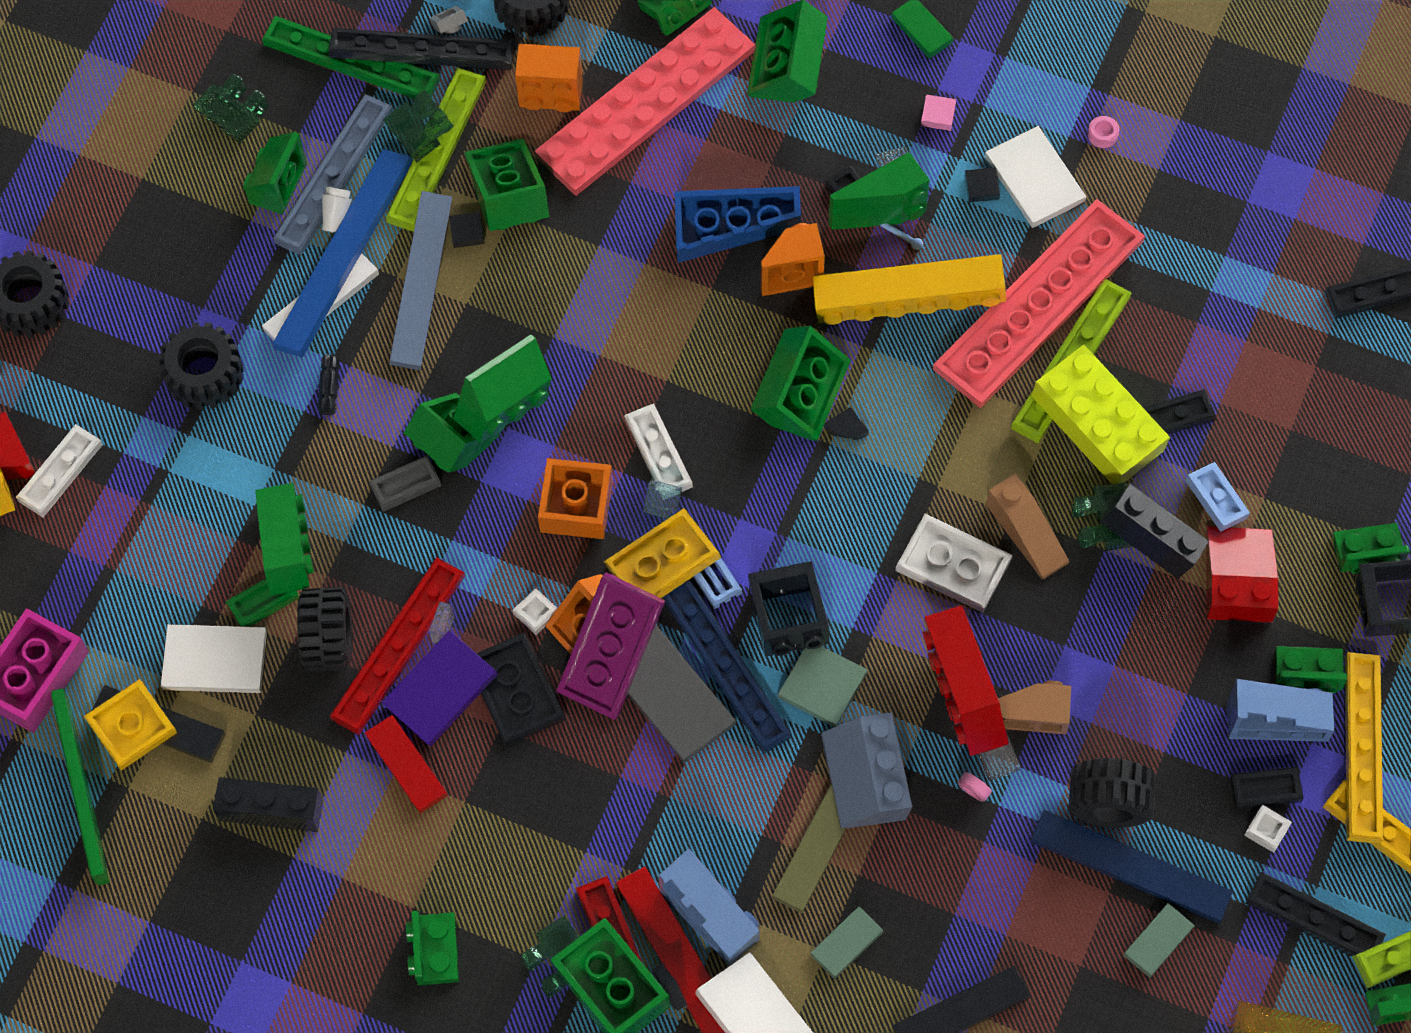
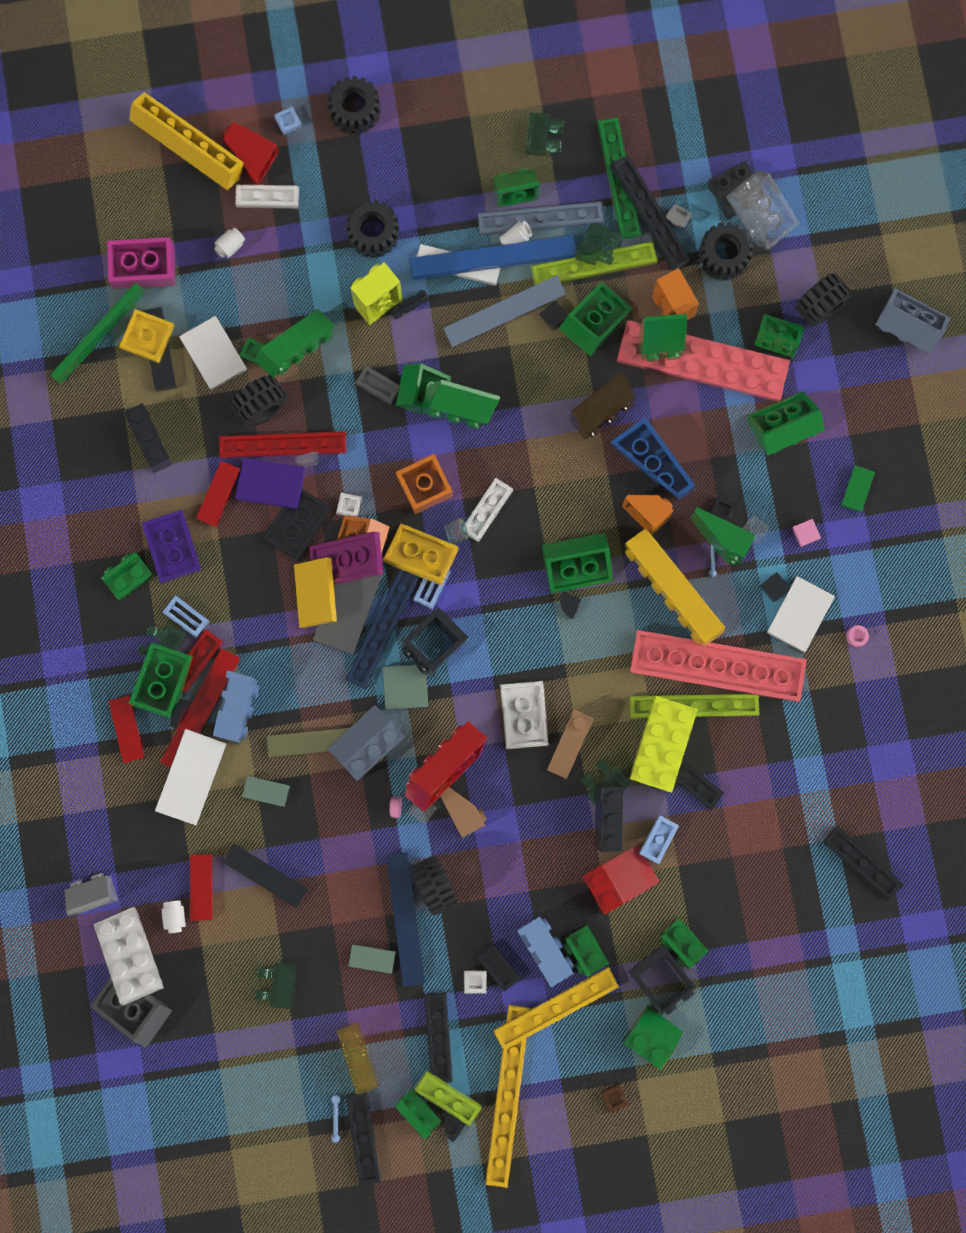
camera: 55 degrees right, 15 degrees up
none -> dark purple plate [142,510,202,584]
none -> light blue tile [163,595,210,638]
none -> white brick [214,227,245,258]
none -> yellow tile [294,557,337,628]
none -> neon yellow brick [350,262,403,325]
none -> dark brown slope [569,372,636,439]
none -> green slope [639,314,687,362]

